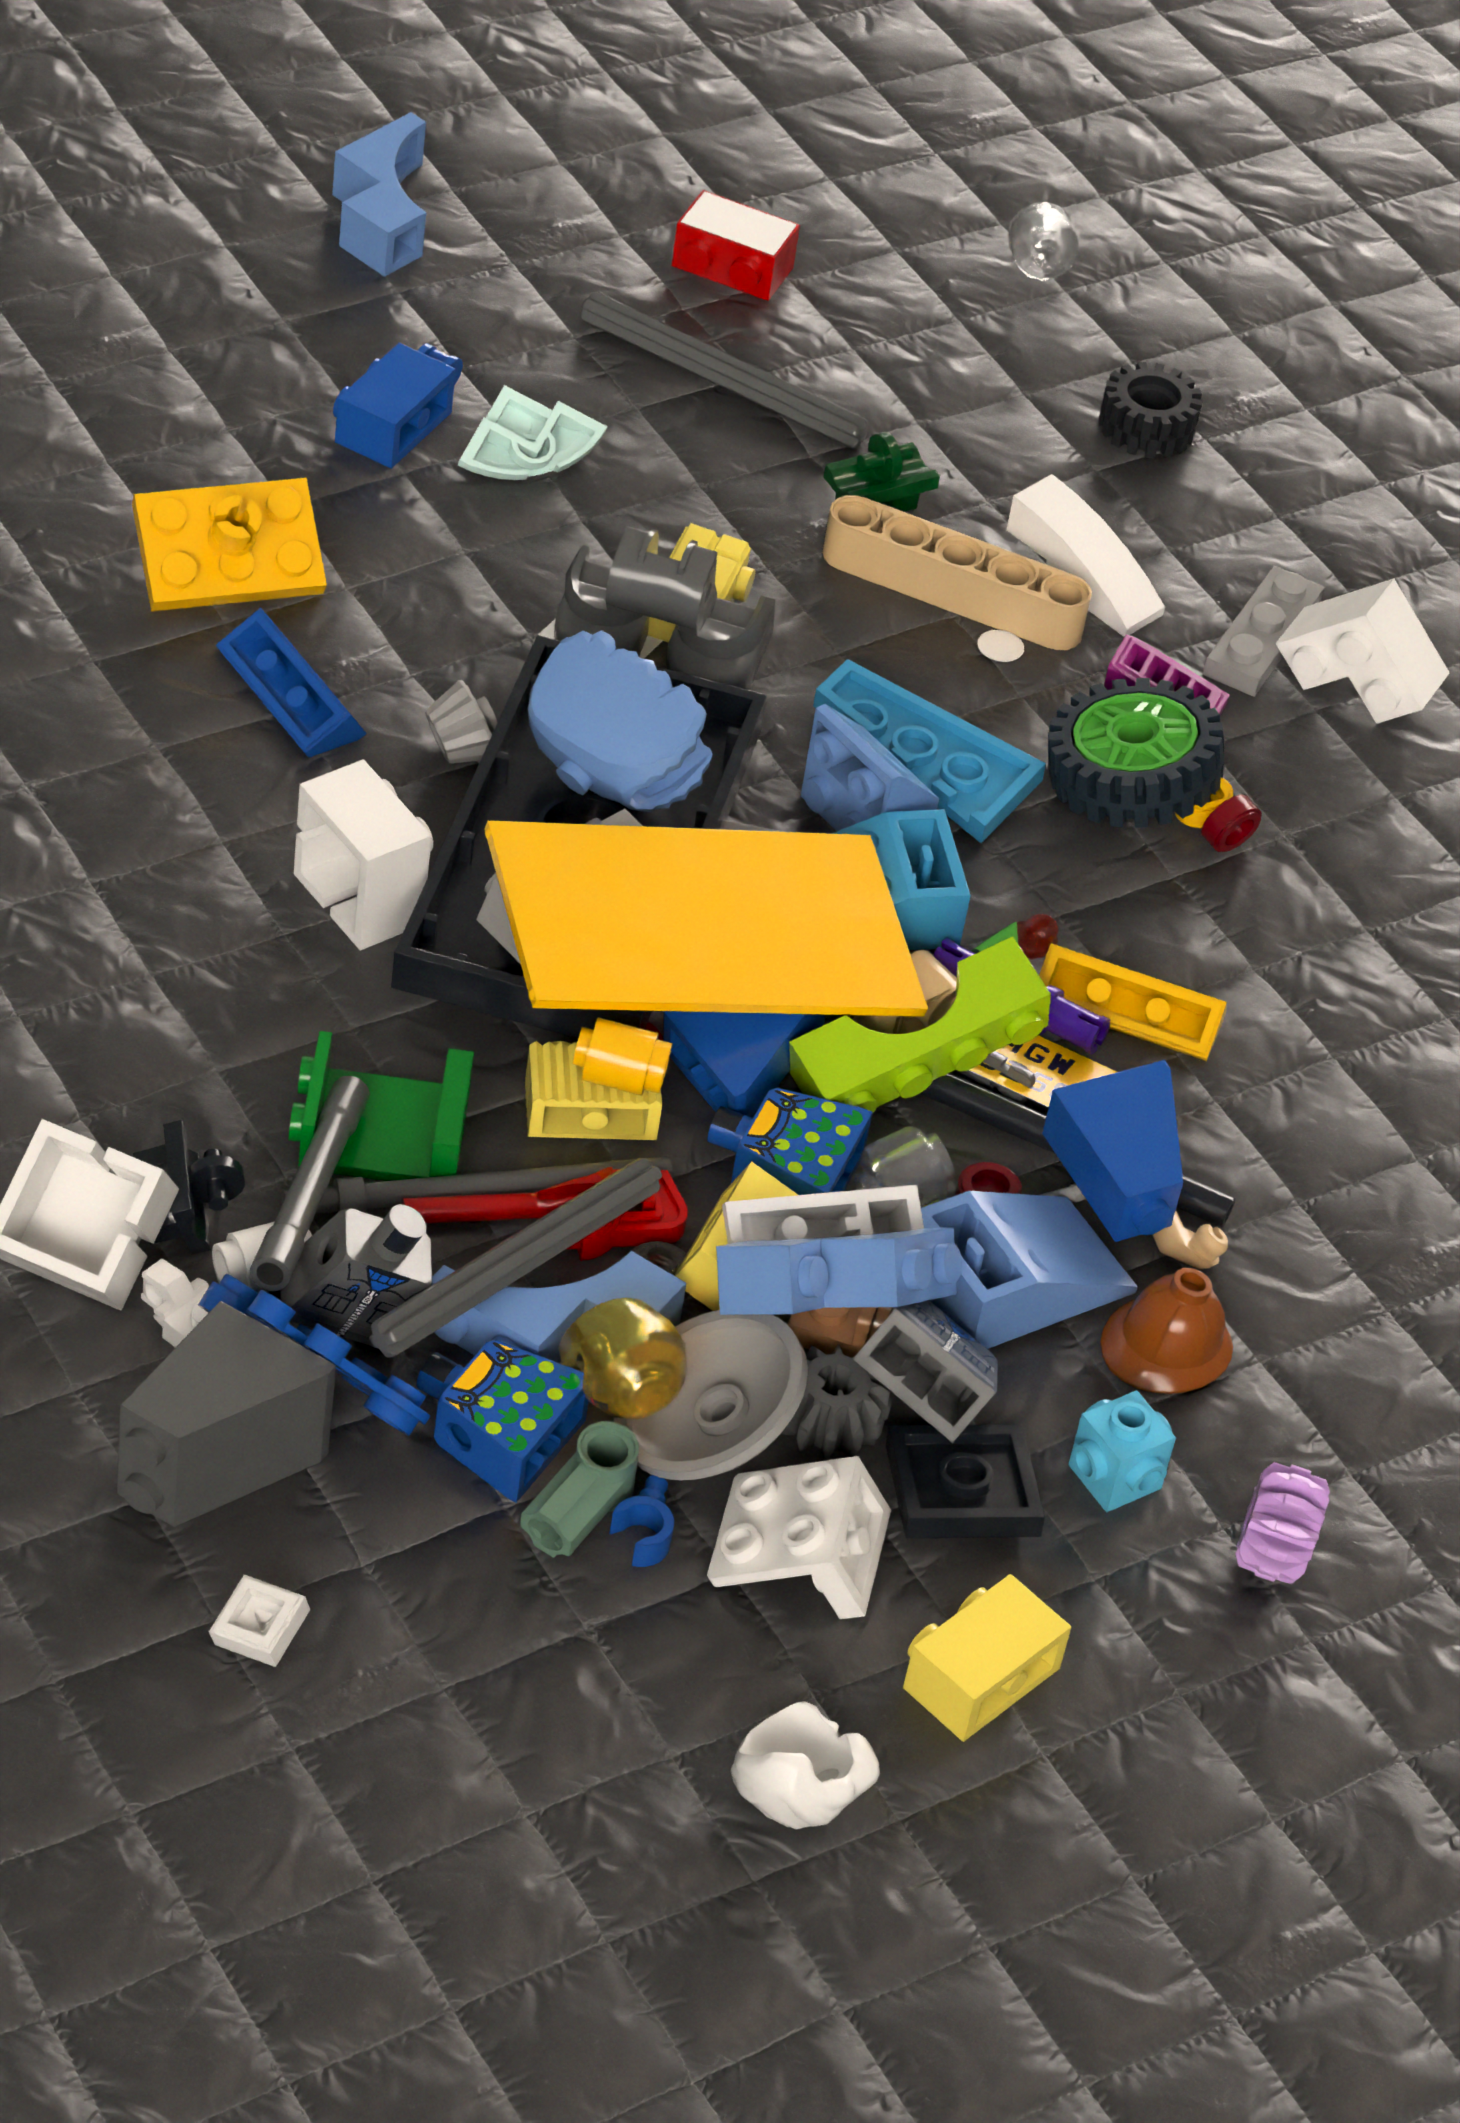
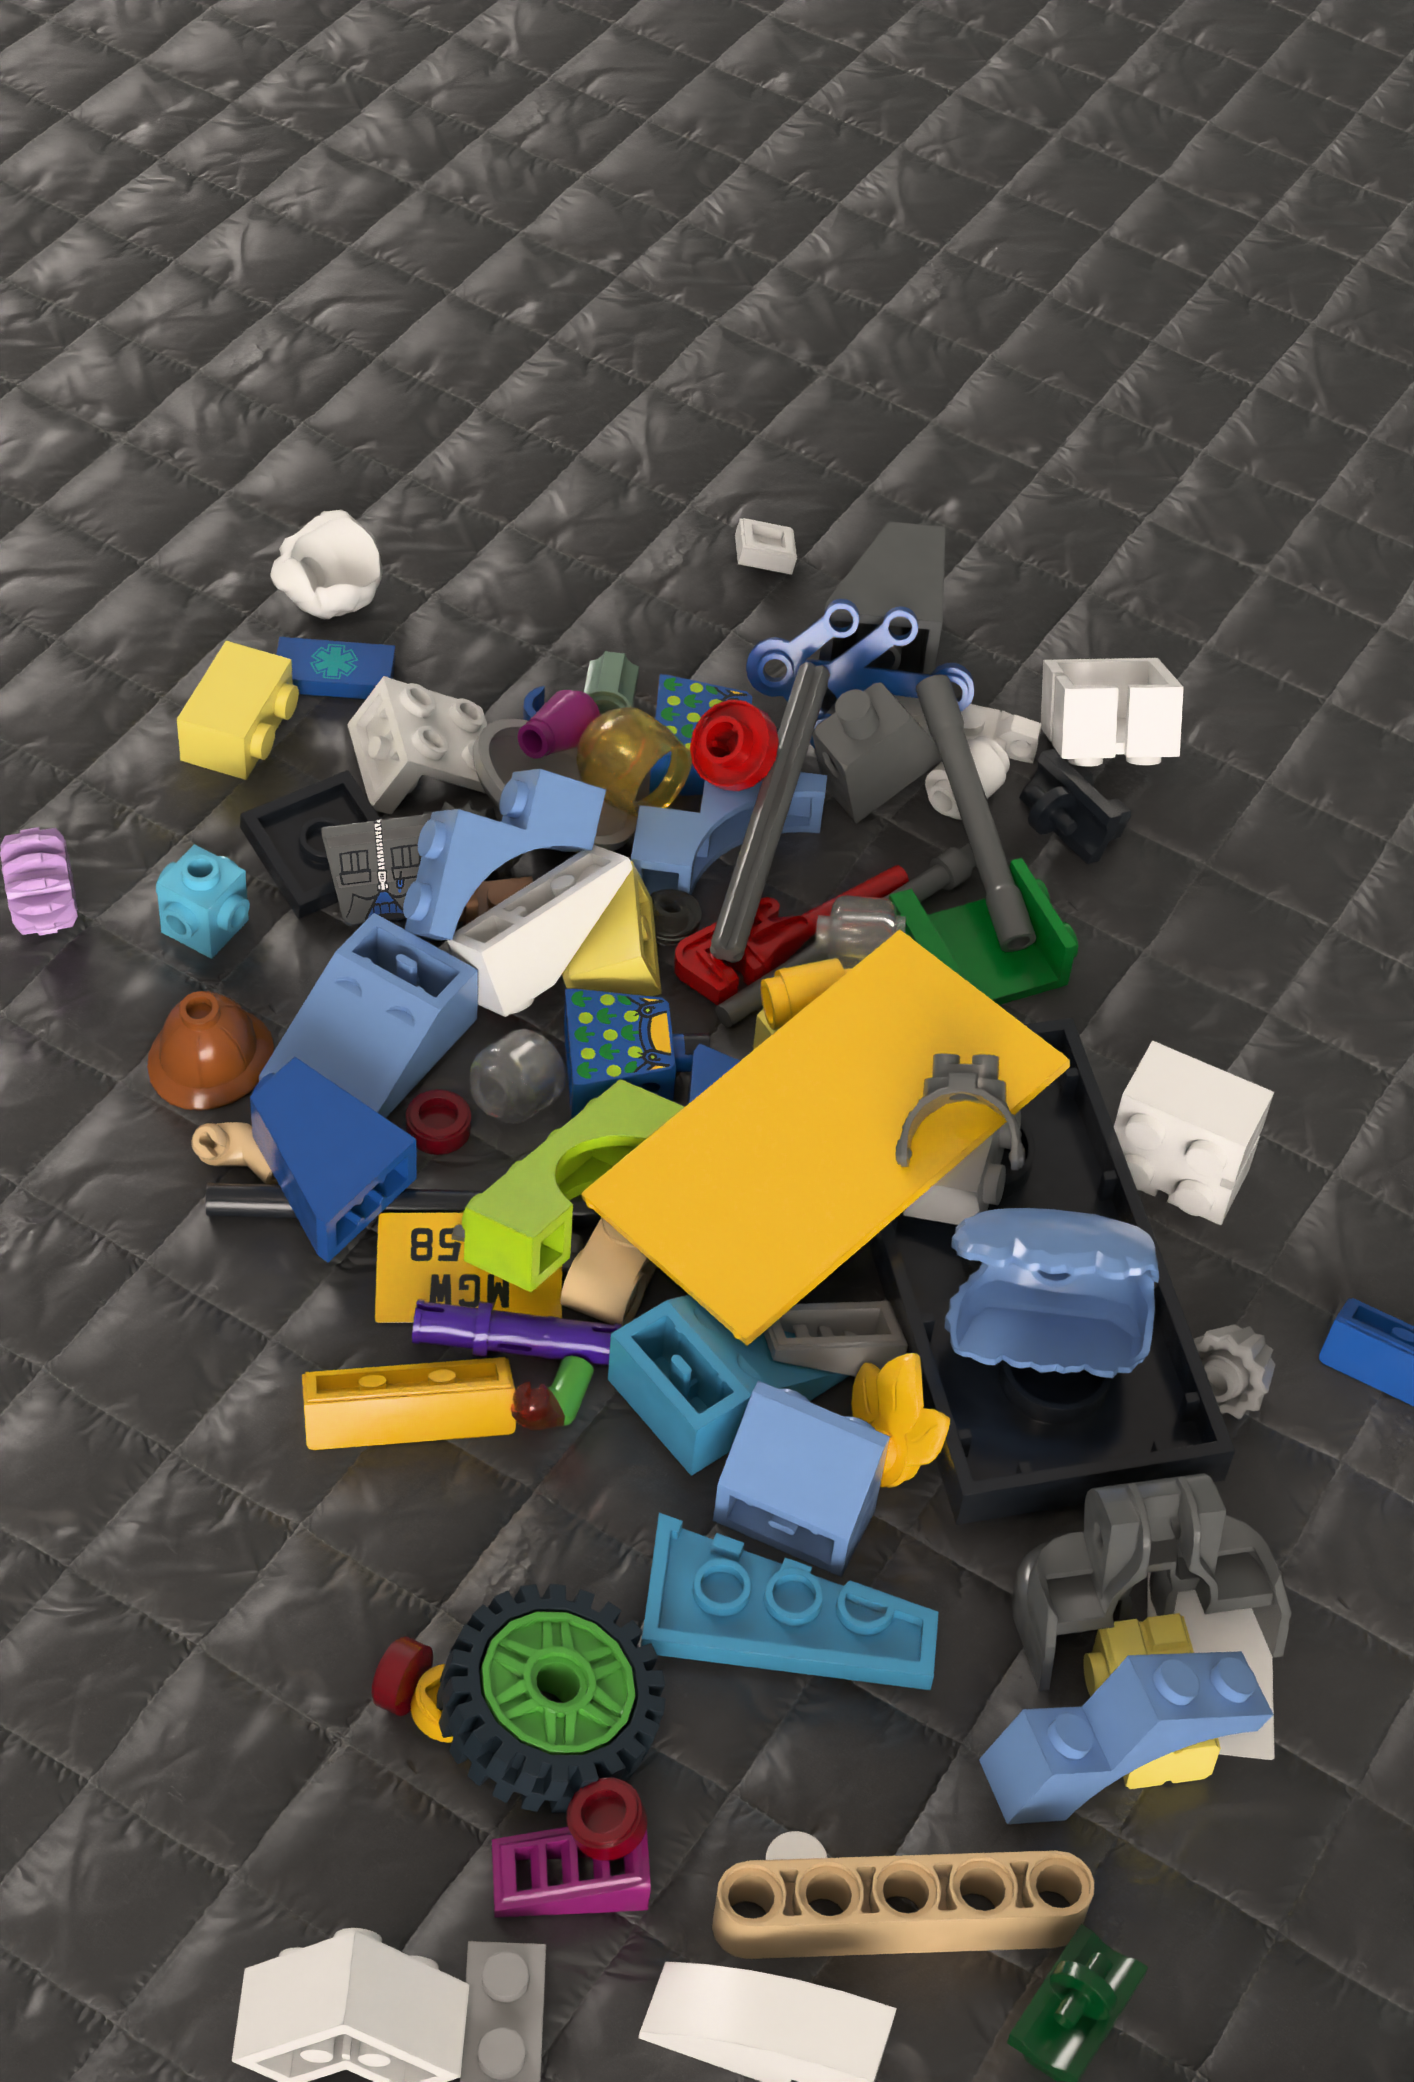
camera: 155 degrees right, 5 degrees up
none -> blue tile [276,637,396,699]
none -> magenta cone [517,690,600,759]
none -> dark red tile [567,1778,647,1861]
none -> red plate [690,699,779,791]
none -> clear head [815,895,906,969]
none -> yellow plate [851,1353,950,1488]
none -> dark grey helmet [896,1053,1025,1170]
none -> medium blue arch [979,1651,1274,1824]

